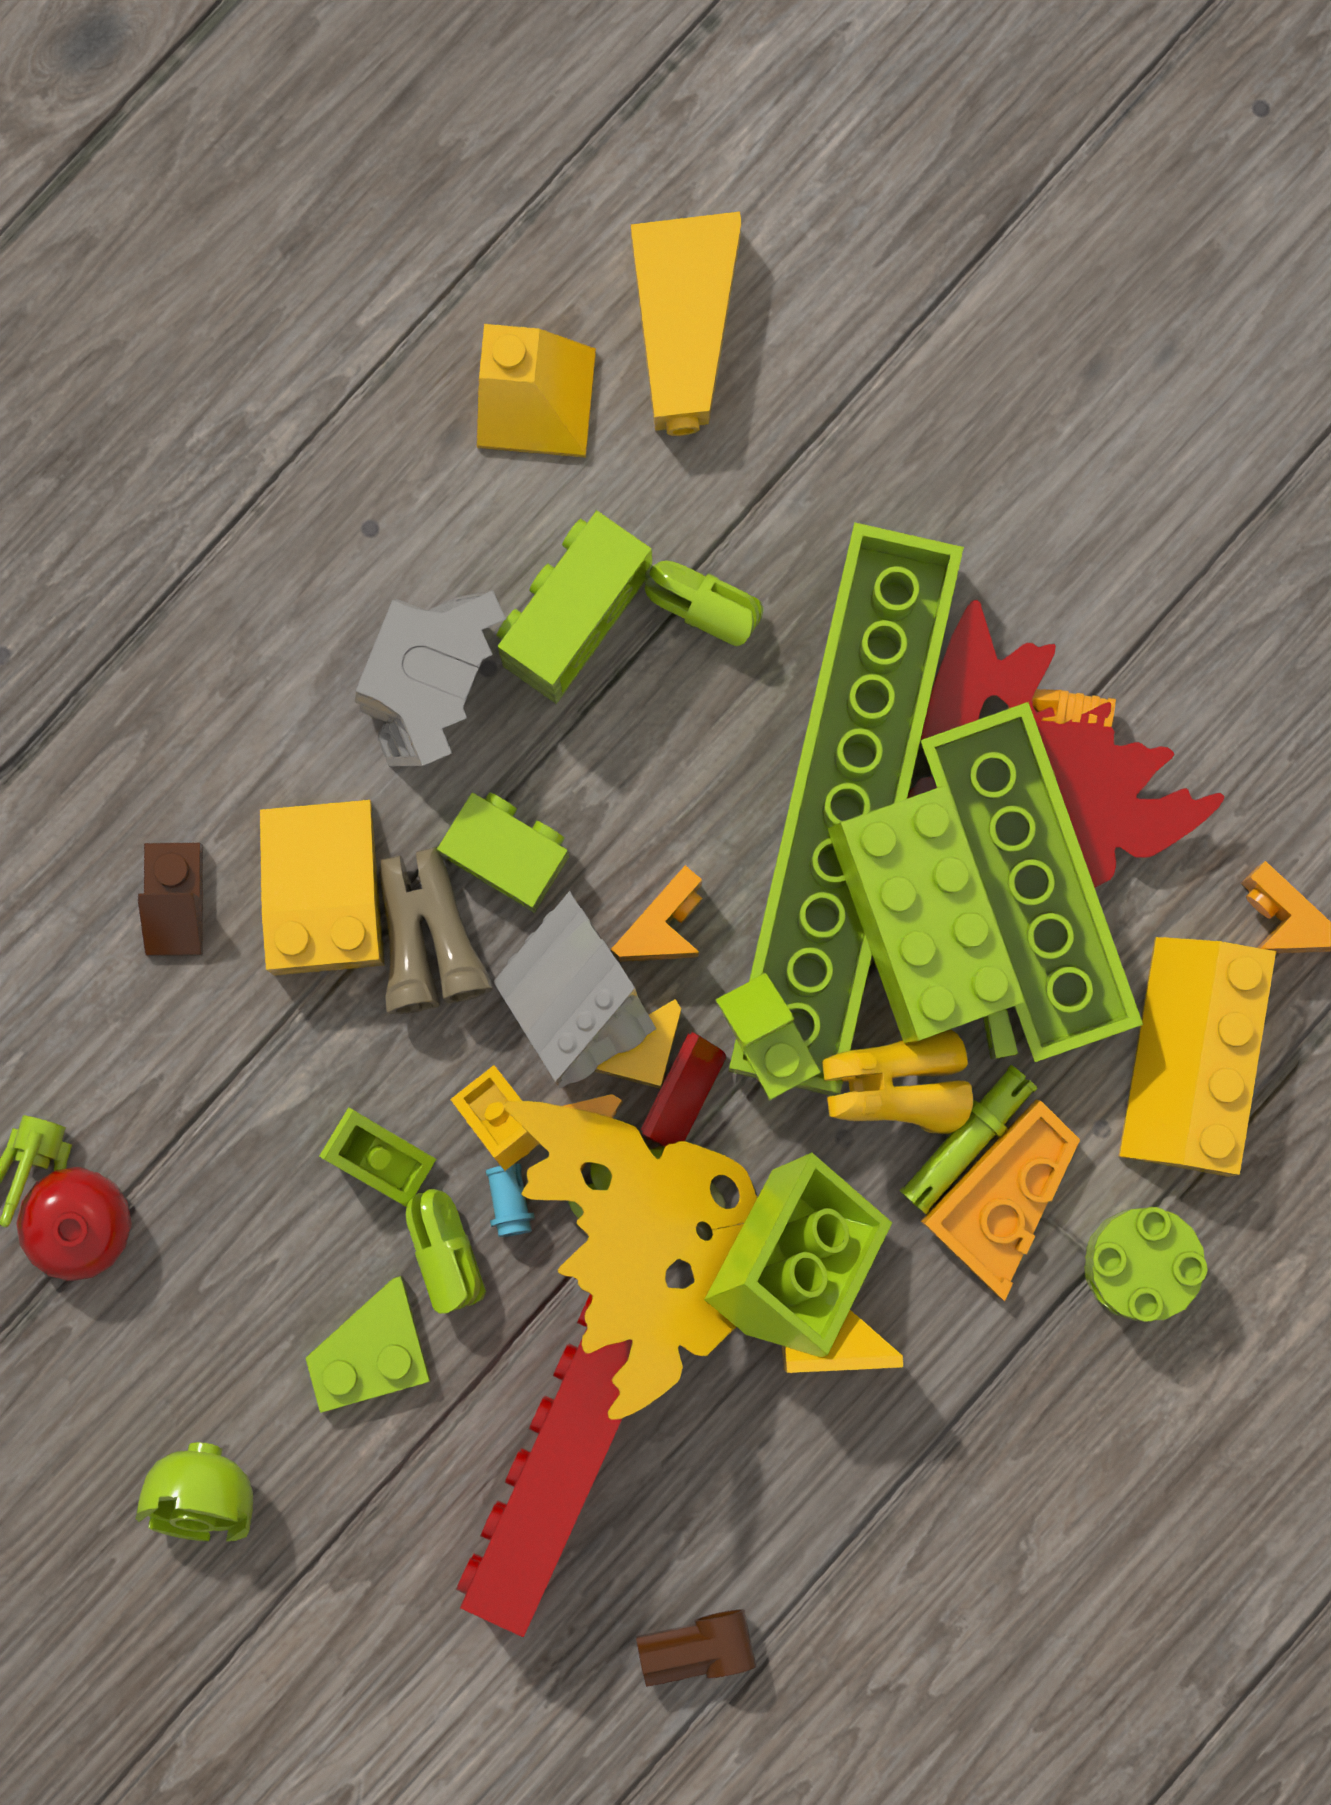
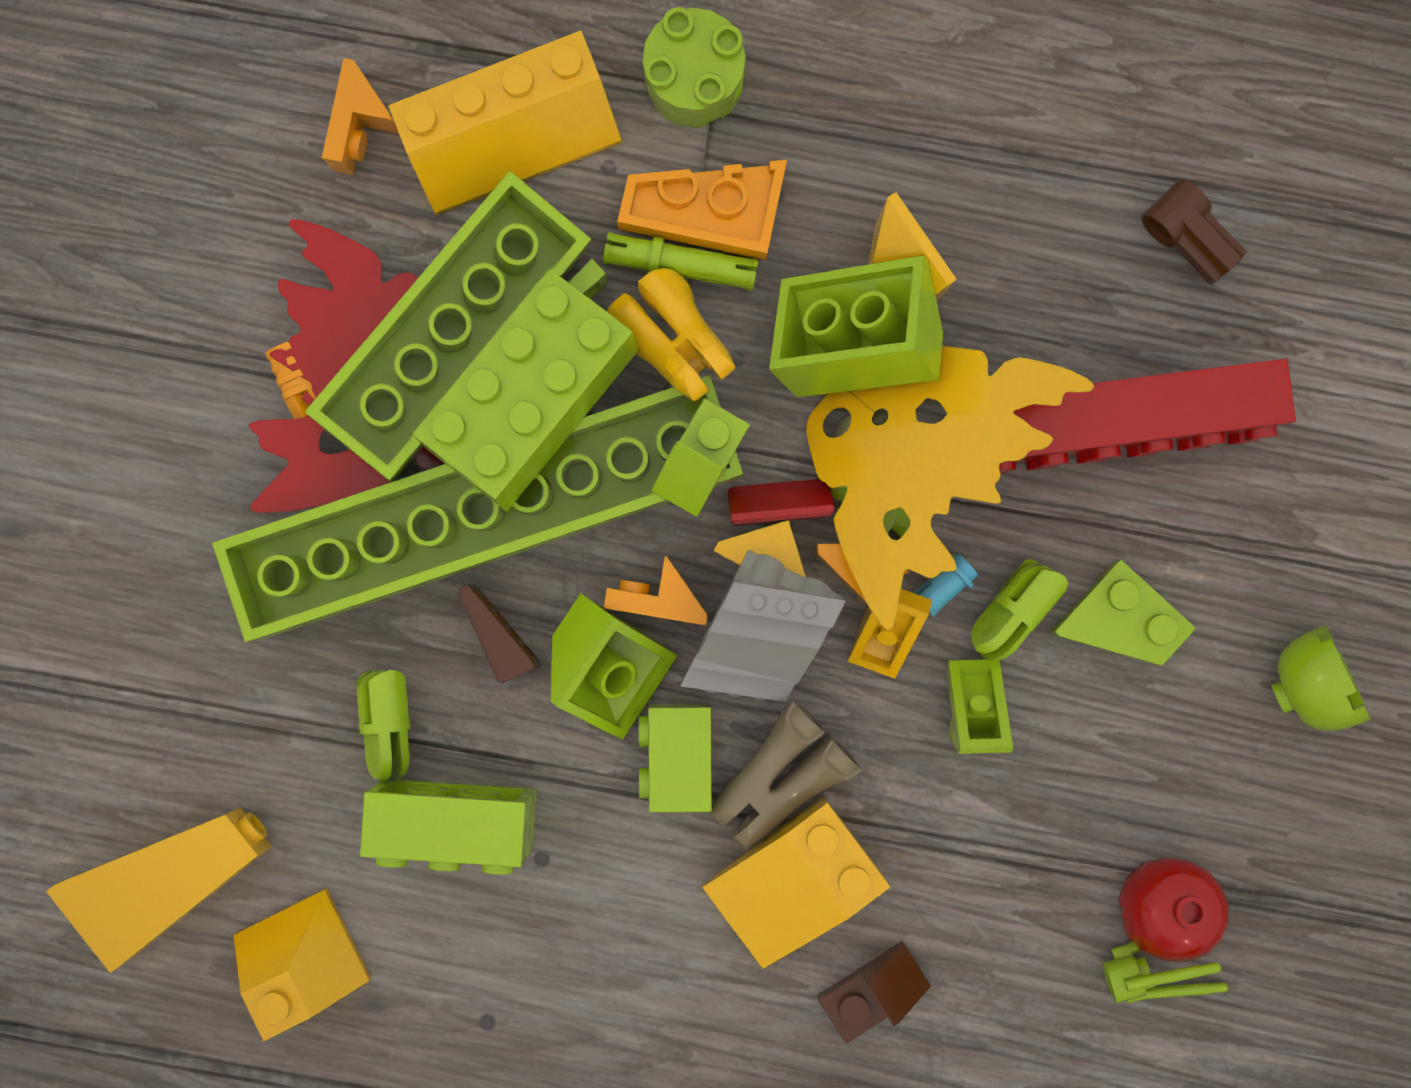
camera: 120 degrees left, 5 degrees up
light grey slope [355,590,506,767] -> none
none -> reddish brown slope [458,585,541,684]
none -> lime slope [550,593,678,740]

